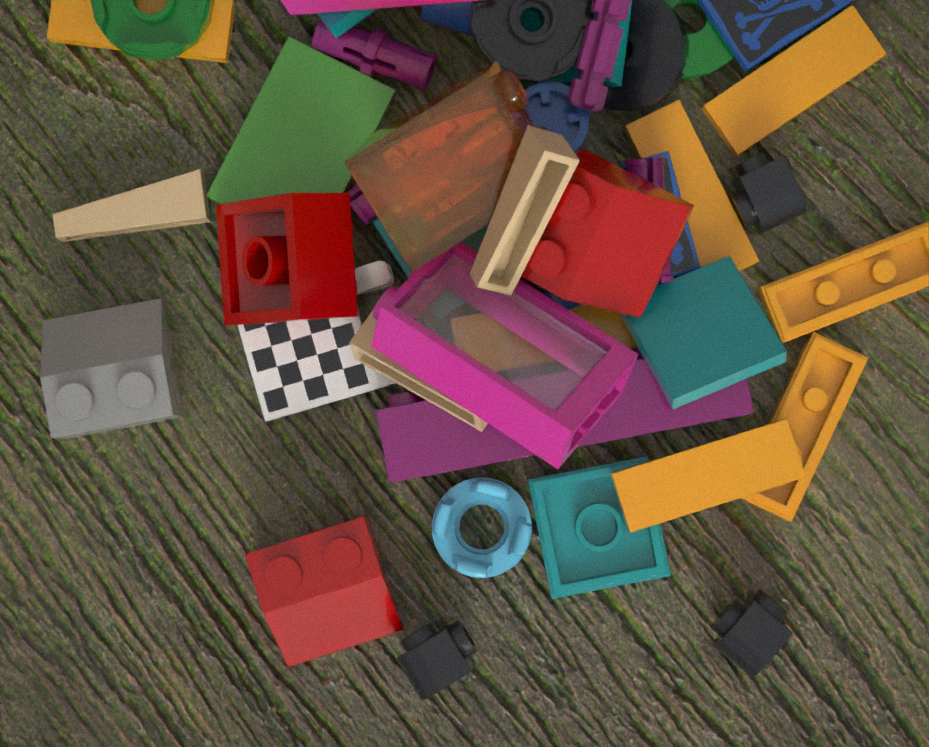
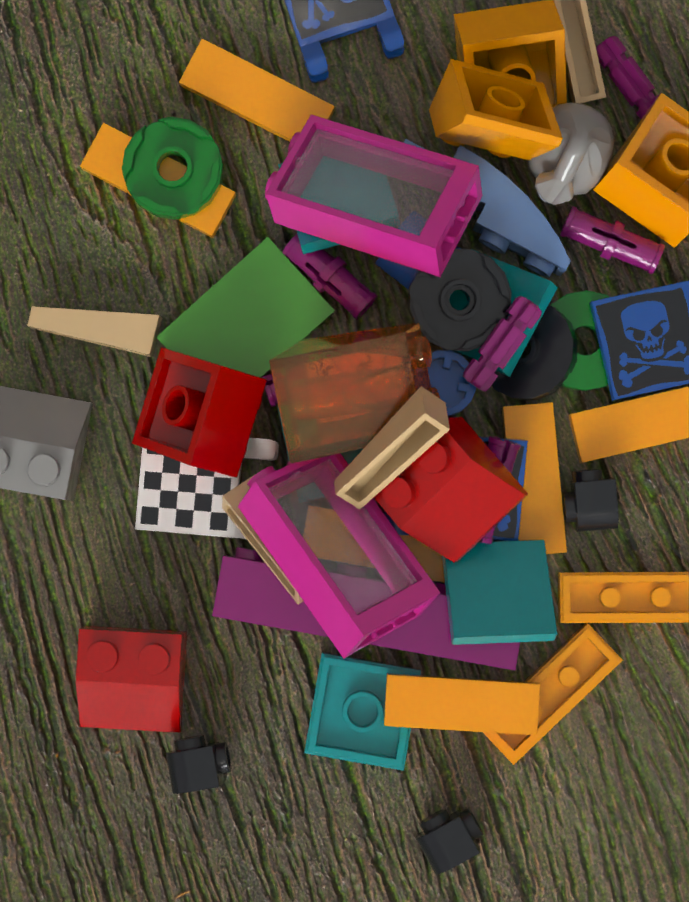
camera: 20 degrees right, 0 degrees up
medium azure piece [432,477,532,578] -> none

